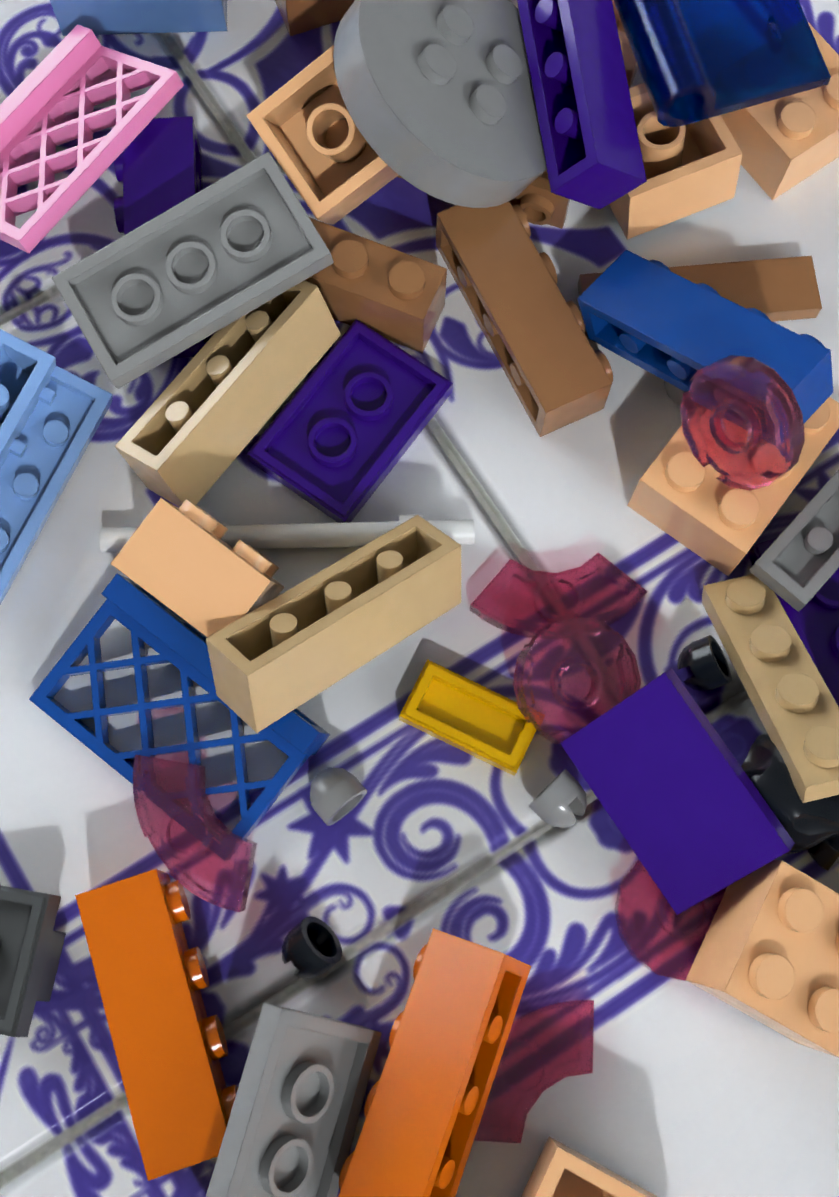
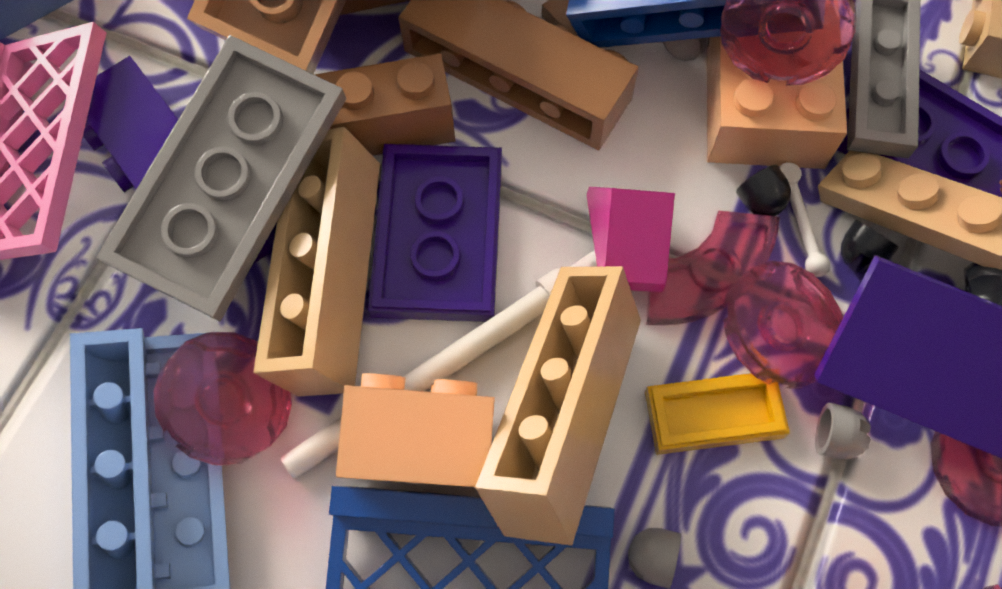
camera: 30 degrees left, 5 degrees down
none -> clear pink tile [153,332,292,466]
none -> dark pink slope [586,186,675,292]
none -> black hinge [736,165,791,218]
none -> white hinge [779,162,830,277]

